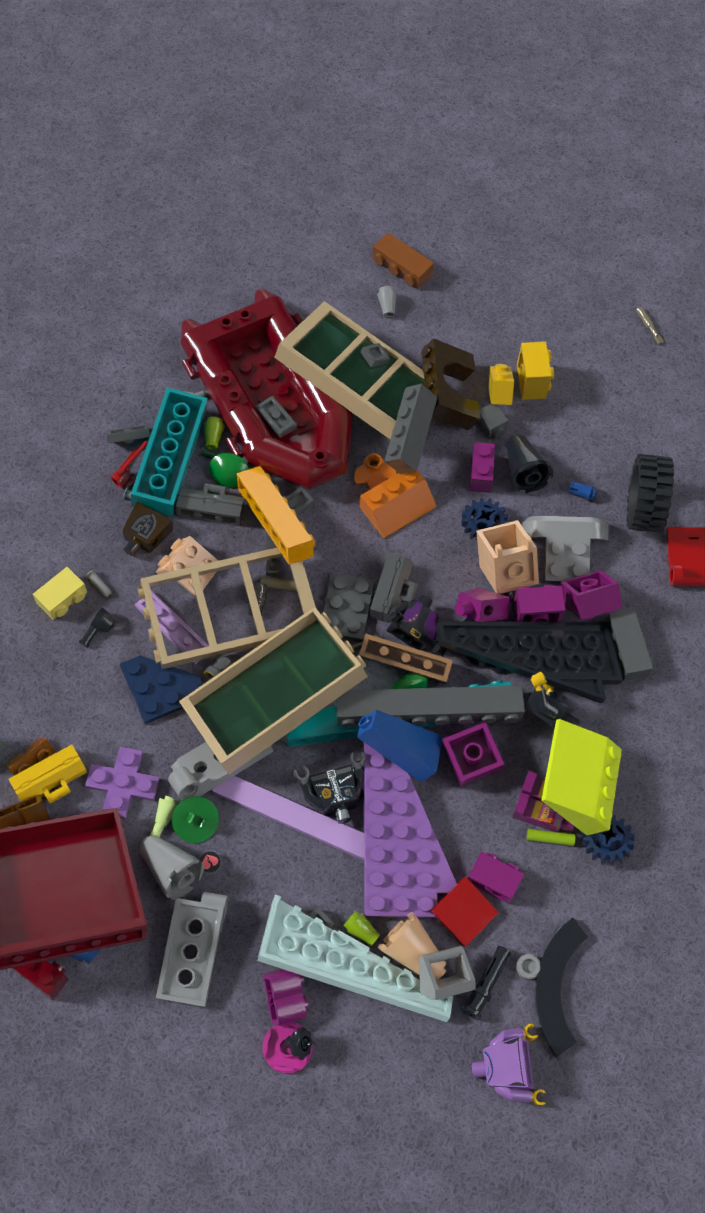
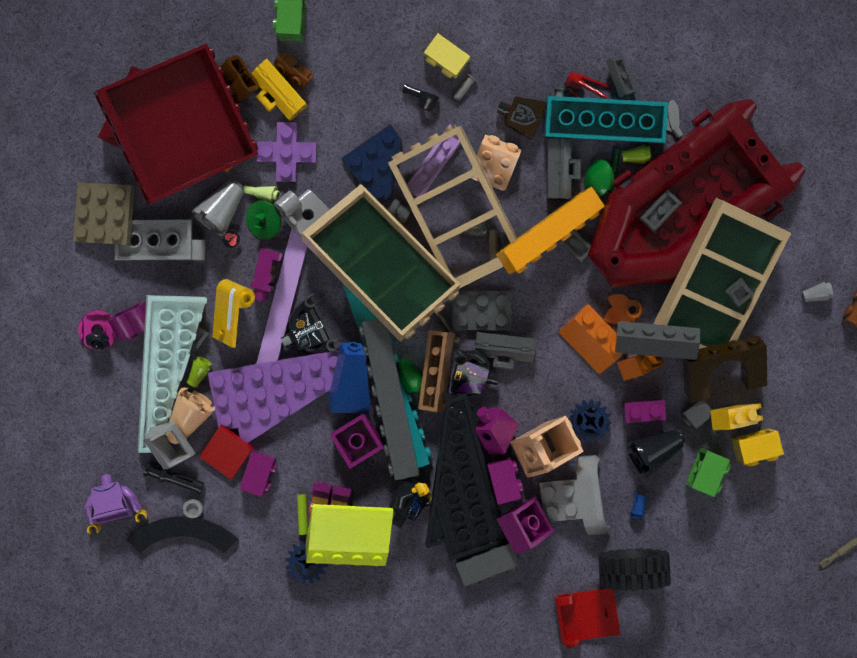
camera: 85 degrees right, 25 degrees up
none -> dark tan plate [73,182,135,245]
none -> yellow door [212,279,255,348]
none -> magenta hips [250,248,284,302]
none -> orange slope [617,354,664,381]
none -> bright green brick [685,447,730,497]

